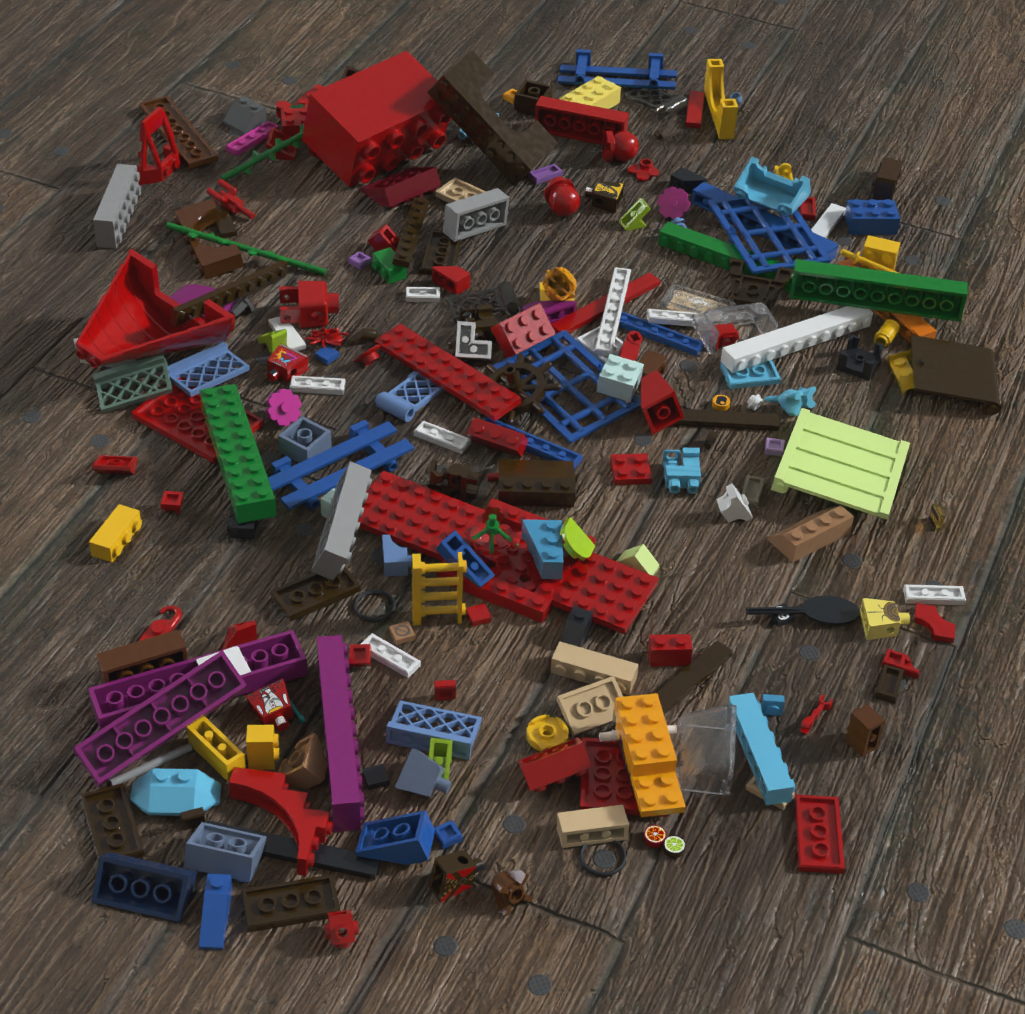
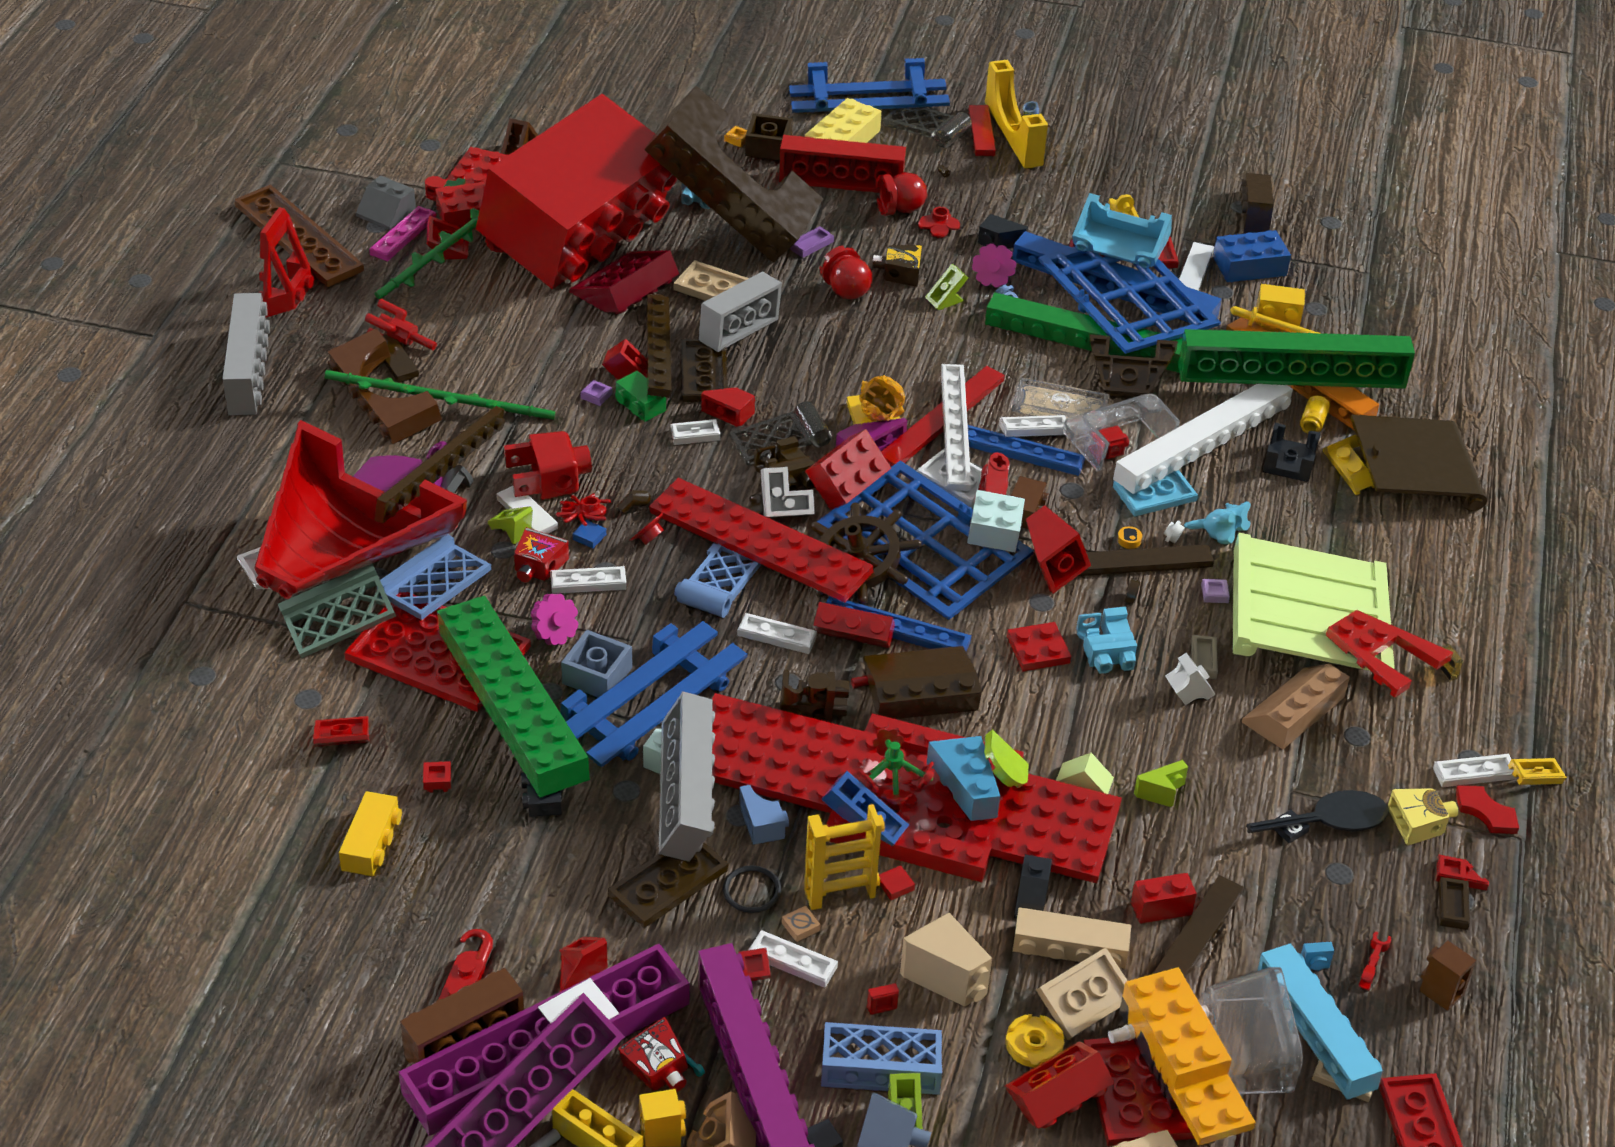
camera: 10 degrees left, 0 degrees up
none -> tan slope [900,913,992,1007]
none -> lime slope [1134,760,1188,807]
none -> red wing [1326,610,1453,698]
none -> yellow tile [1507,758,1567,785]

